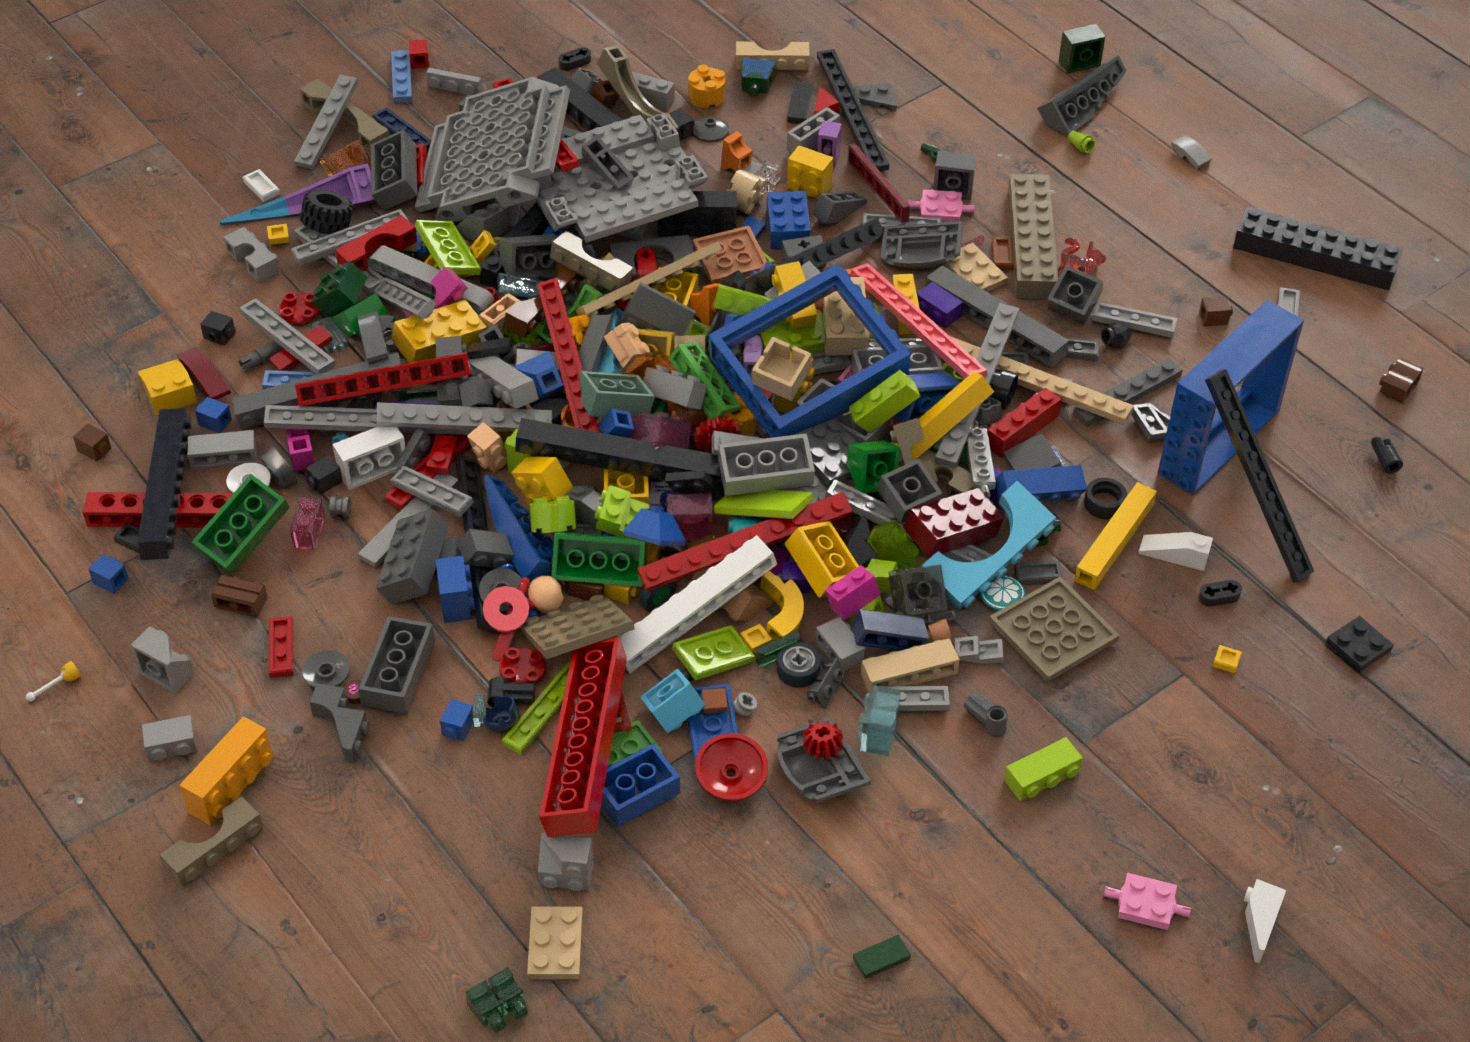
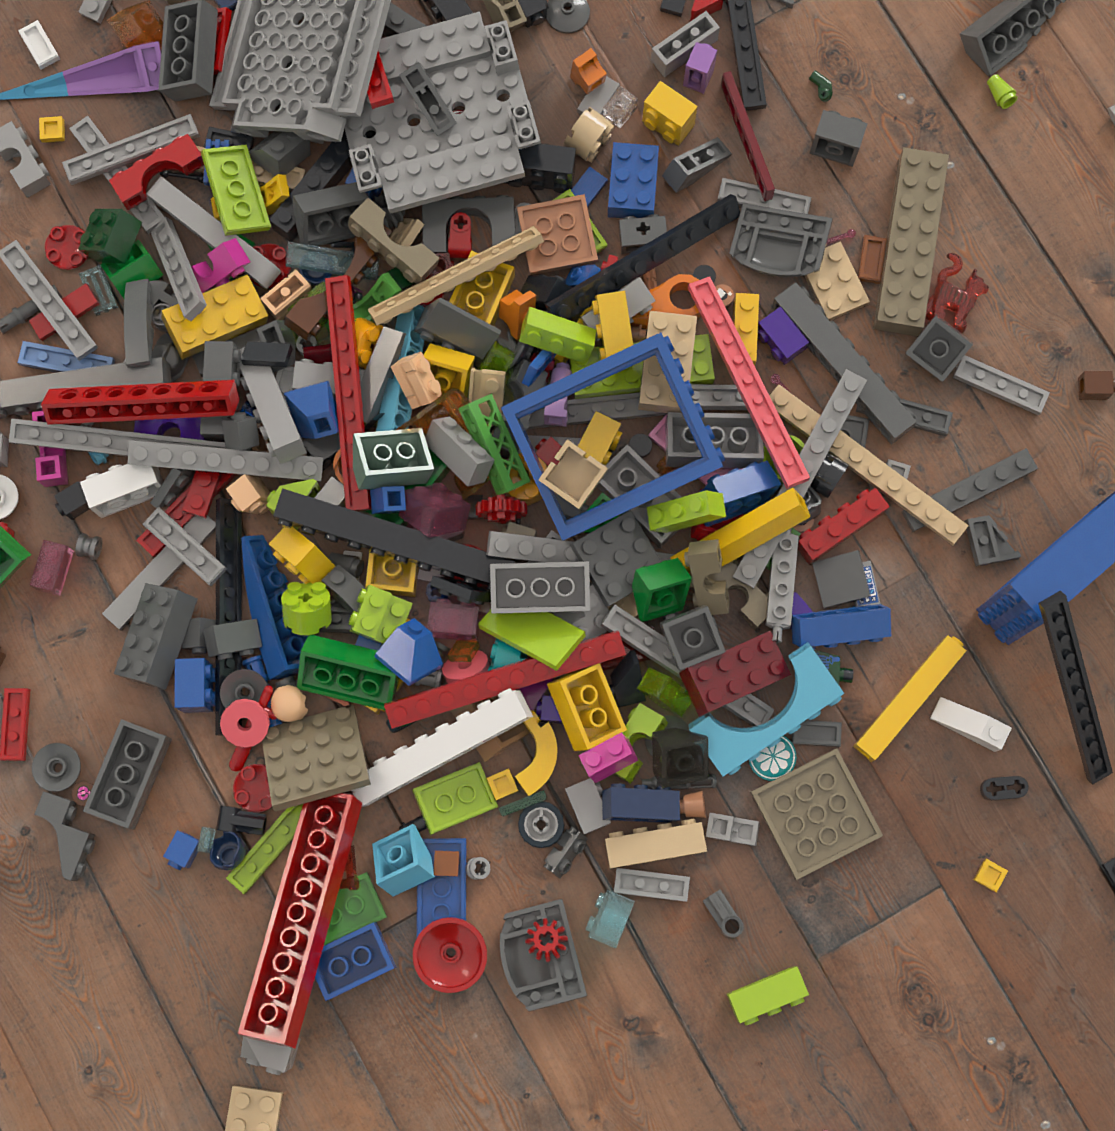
camera: 10 degrees right, 30 degrees up
dark grey piece [260,446,298,489] -> none
black tyre [300,190,353,234] -> none
bright pink plate [908,189,975,222] -> none
black tyre [1084,477,1127,519] -> none
black rock [1101,323,1132,348] -> none

